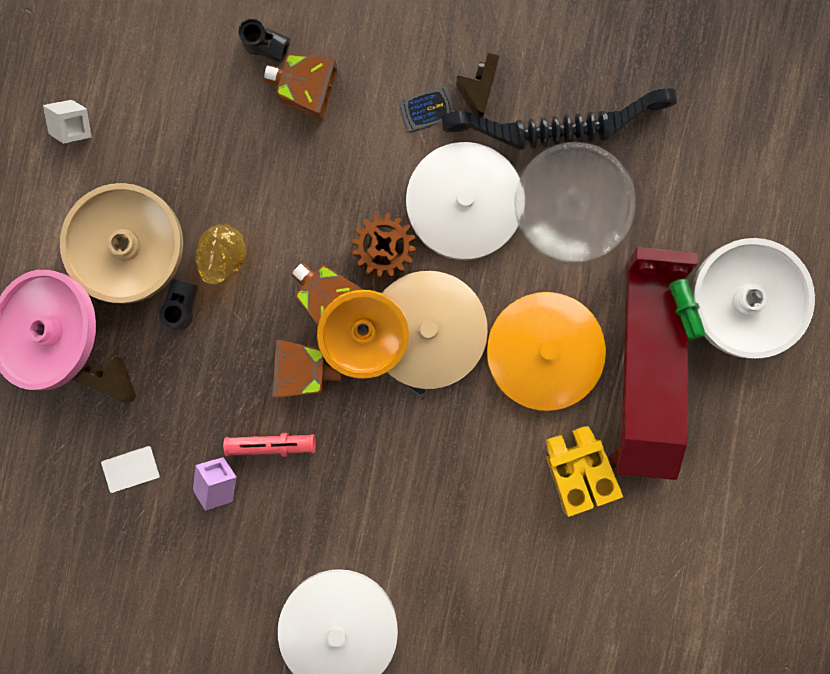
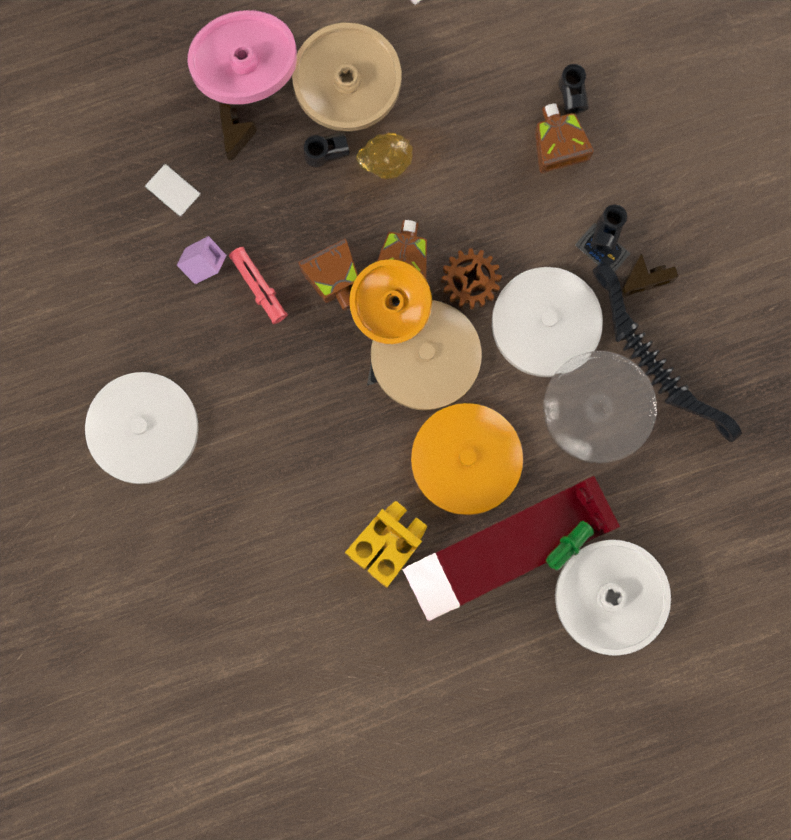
camera: 55 degrees right, 5 degrees down
none -> black piece [590,204,628,254]

